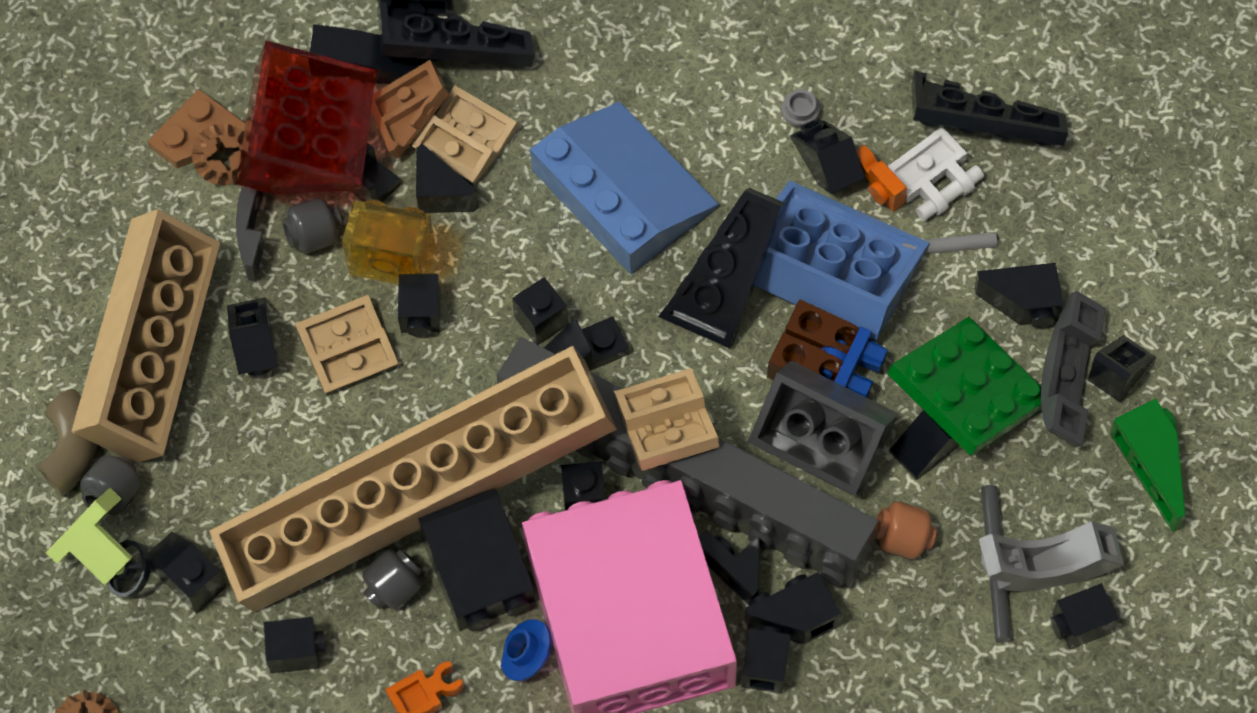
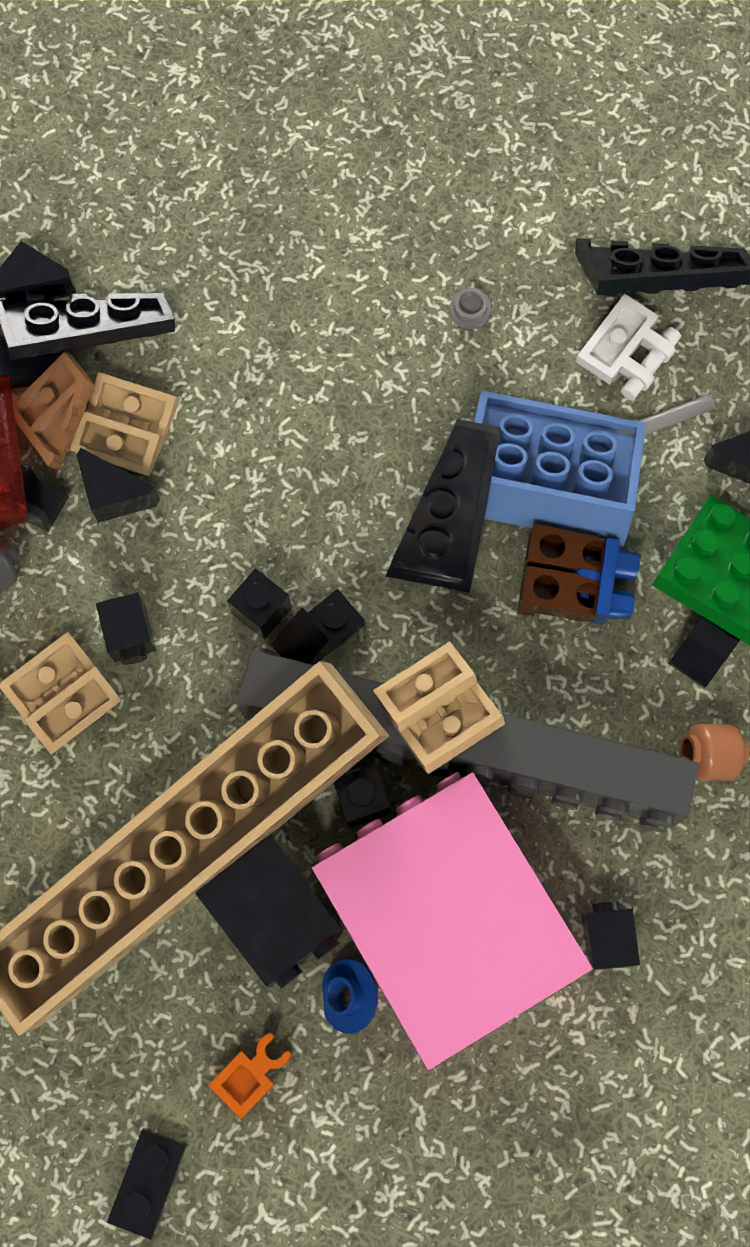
camera: 15 degrees left, 10 degrees up
black brick [263,617,326,674] -> none
clear yellow brick [342,200,436,284] -> none
dark grey head [362,549,423,609] -> none
medium blue slope [530,101,719,275] -> none
black slope [699,529,759,604] -> none
black slope [745,572,842,644] -> none
dark grey brick [748,361,898,496] -> none
black slope [790,120,865,194] -> none
orange plate [856,145,907,212] -> none

